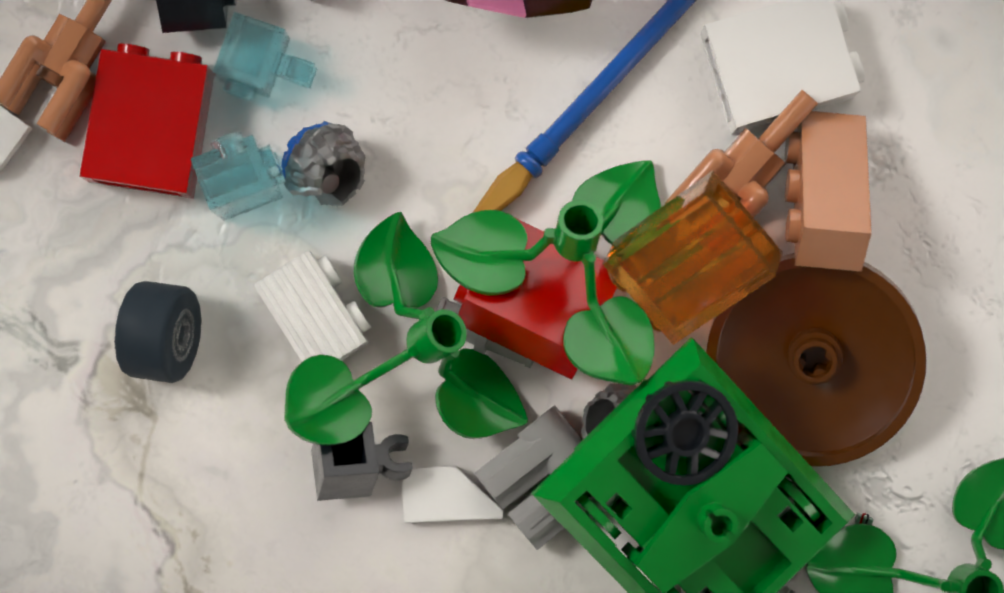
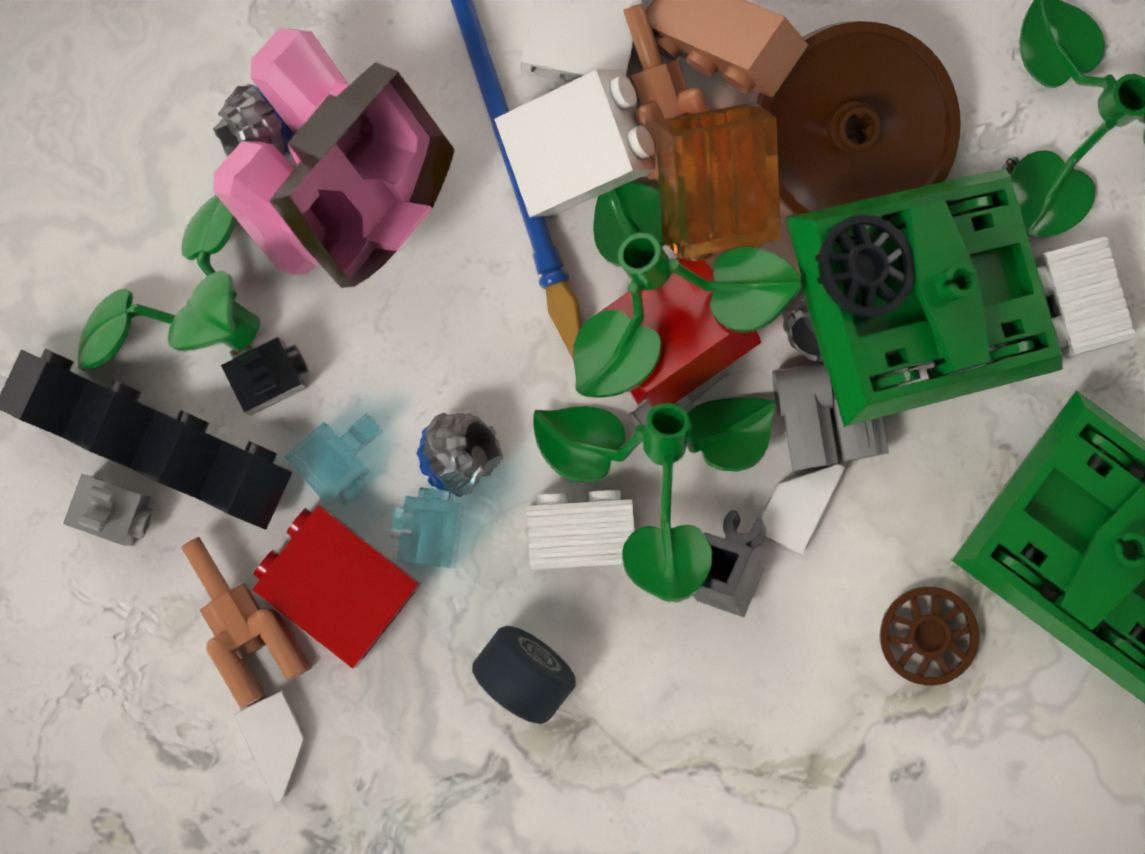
camera: 65 degrees left, 0 degrees up
none -> white brick [494,69,655,218]

